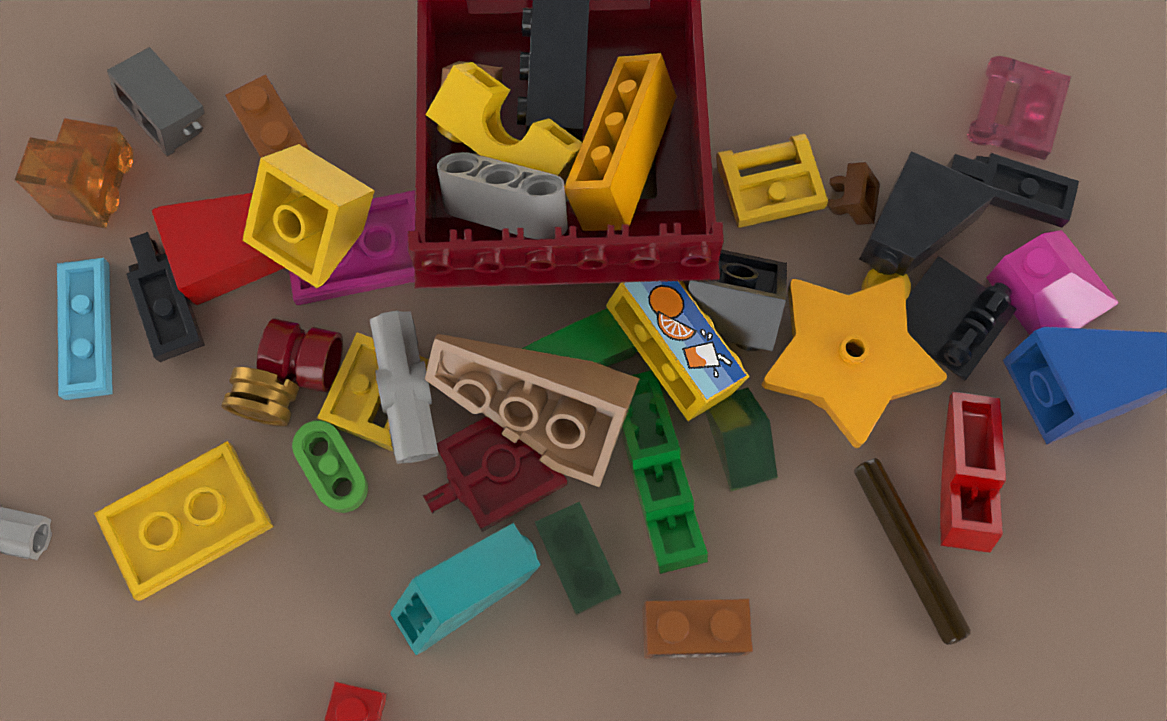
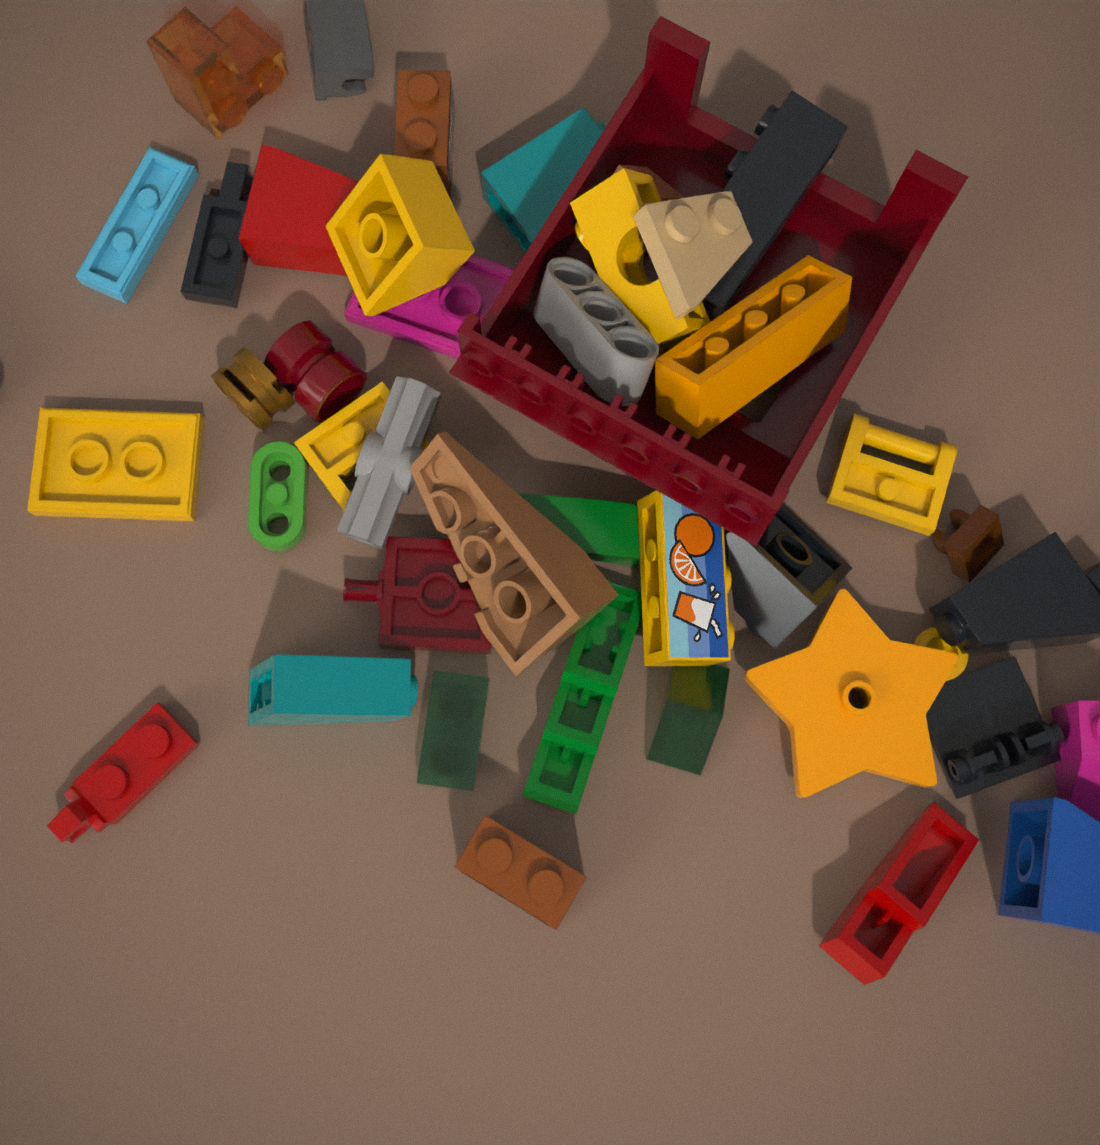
camera: 30 degrees right, 5 degrees up
dark brown axle [854,458,971,645] -> none
none -> teal slope [481,107,606,253]
none -> tan wing [633,191,753,319]

